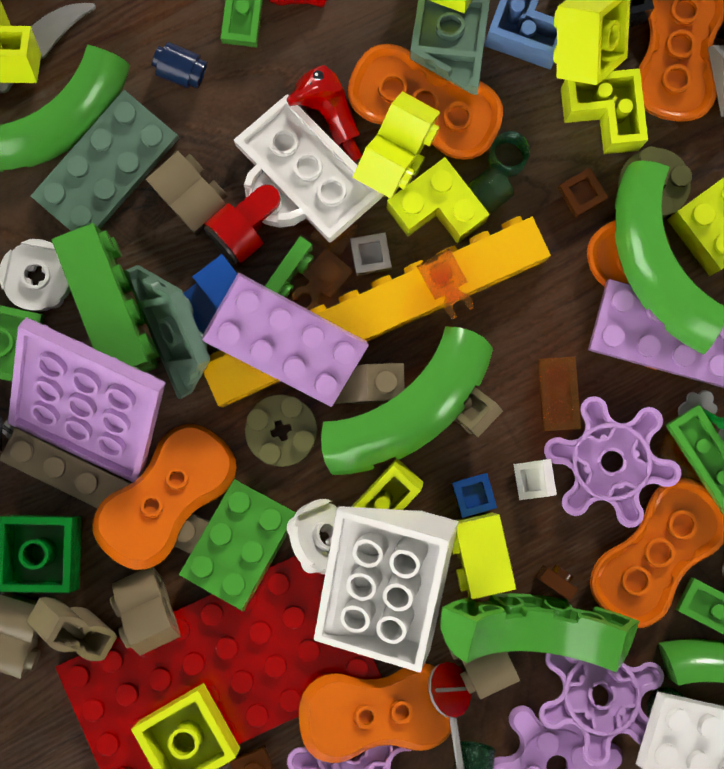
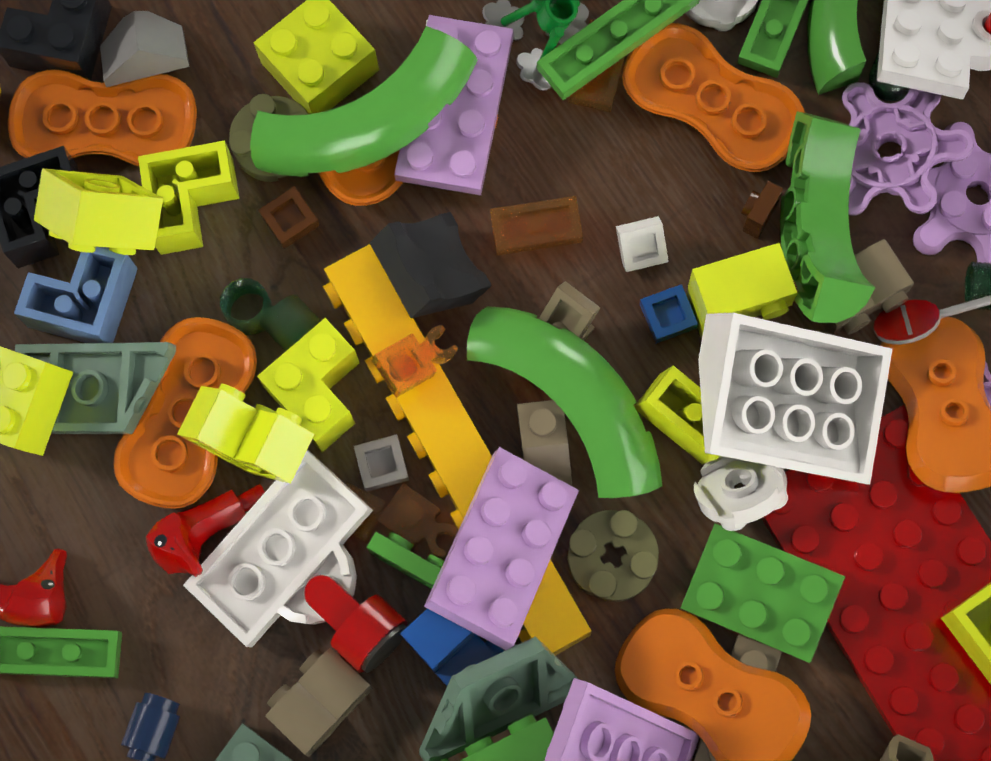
camera: 90 degrees left, 10 degrees down
dark tan brick [110,567,181,655] -> none
lavender plate [544,396,681,528] -> none
none -> black brick [370,212,492,318]

